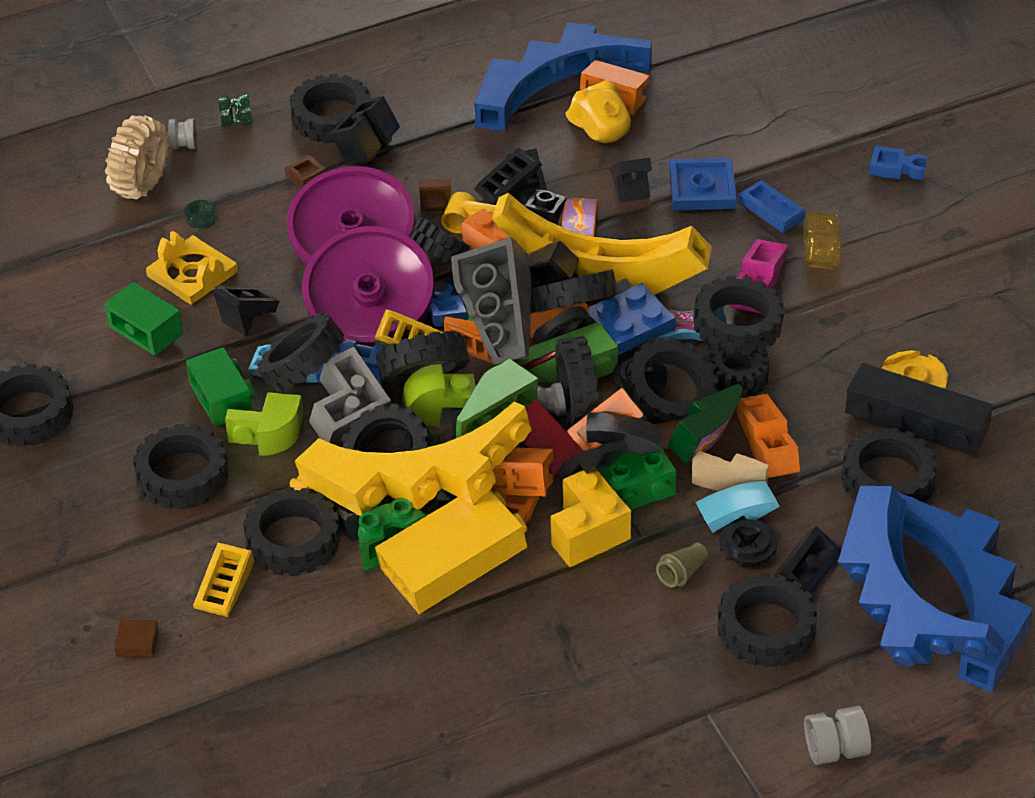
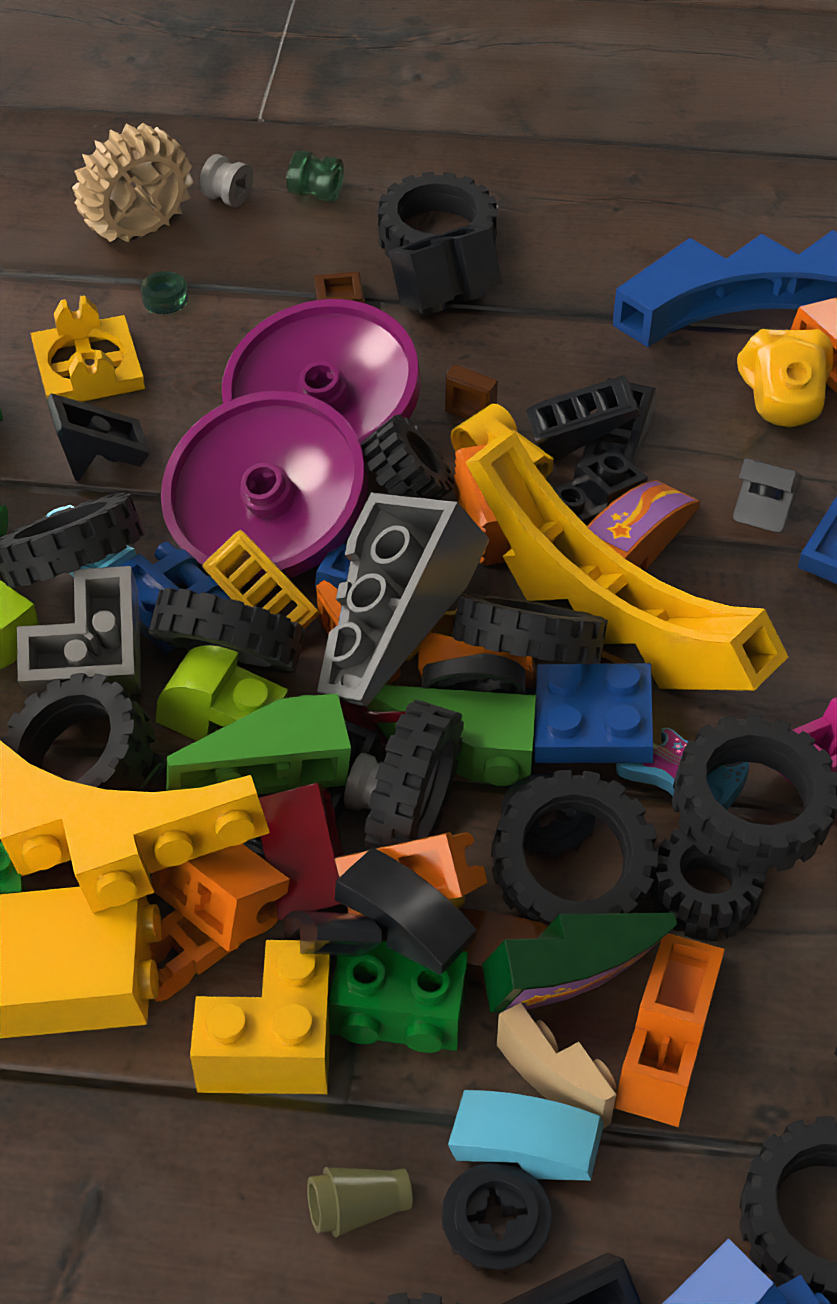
camera: 30 degrees right, 5 degrees up
black slope [528,241,579,288] -> none

